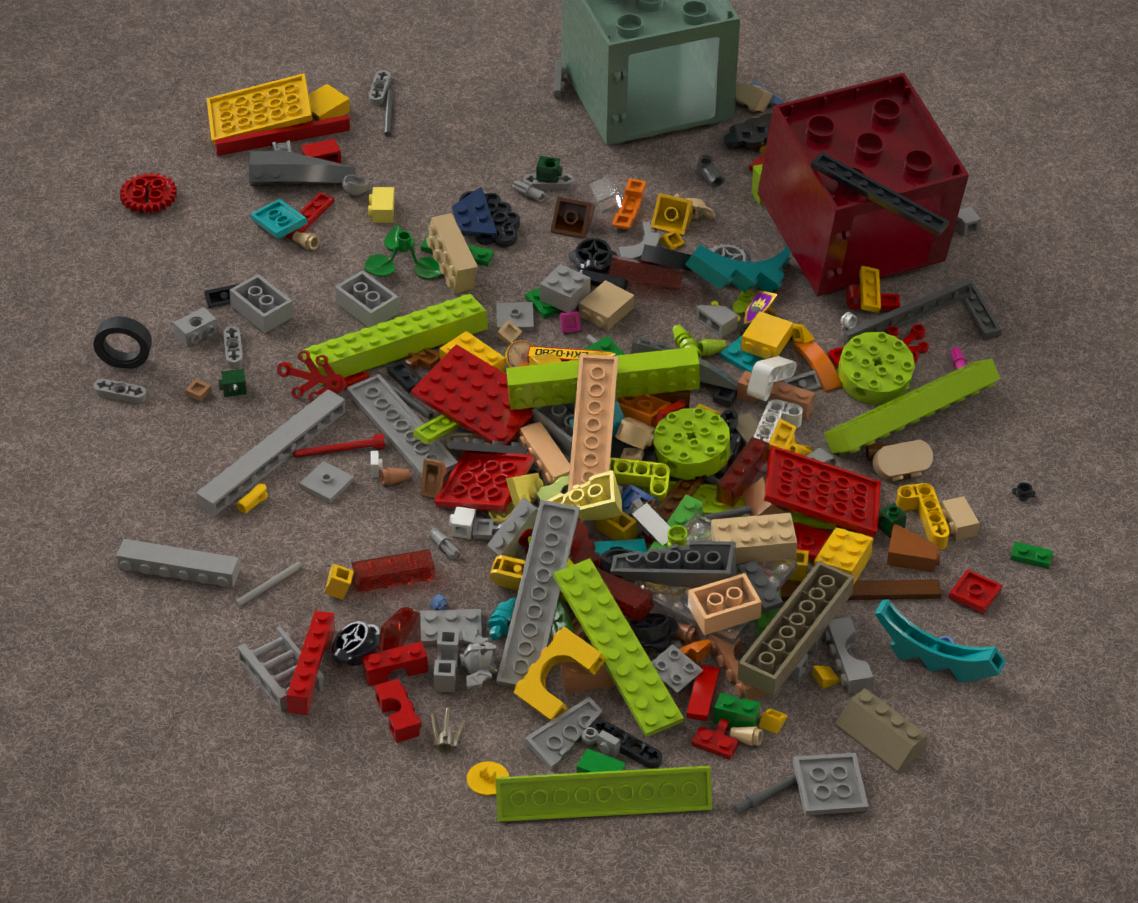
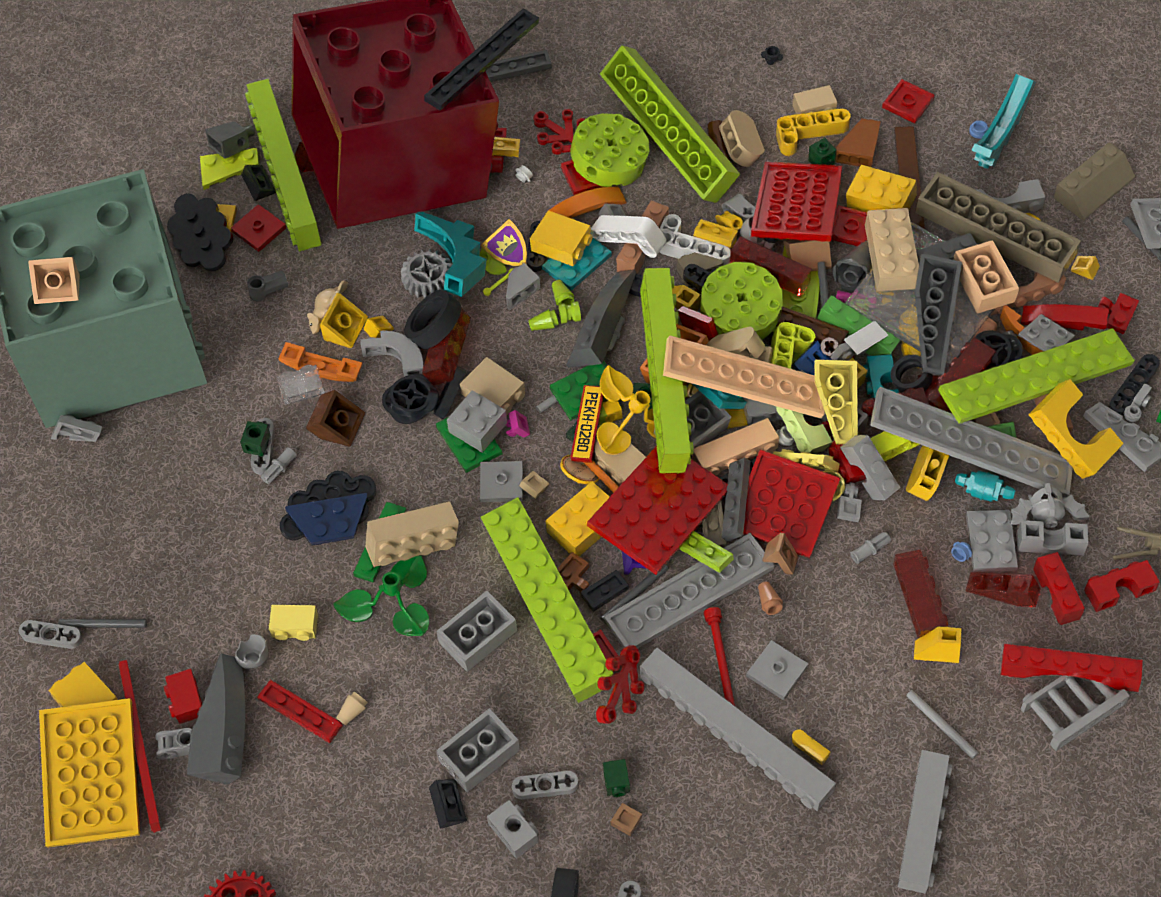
camera: 85 degrees left, 15 degrees up
teal plate [250,199,308,239] -> none
black piece [332,621,381,666] -> none
white plate [371,451,383,478] -> none
white brick [449,507,476,539] -> none
lime wheel [667,525,687,548] -> none
green piece [714,693,761,728] -> none
tan cone [730,727,763,747] -> none
yellow slope [792,323,814,343] -> none
dark grey plate [844,278,972,345] -> none
dark pink axle [950,347,967,370] -> none
green plate [1010,541,1054,569] -> none

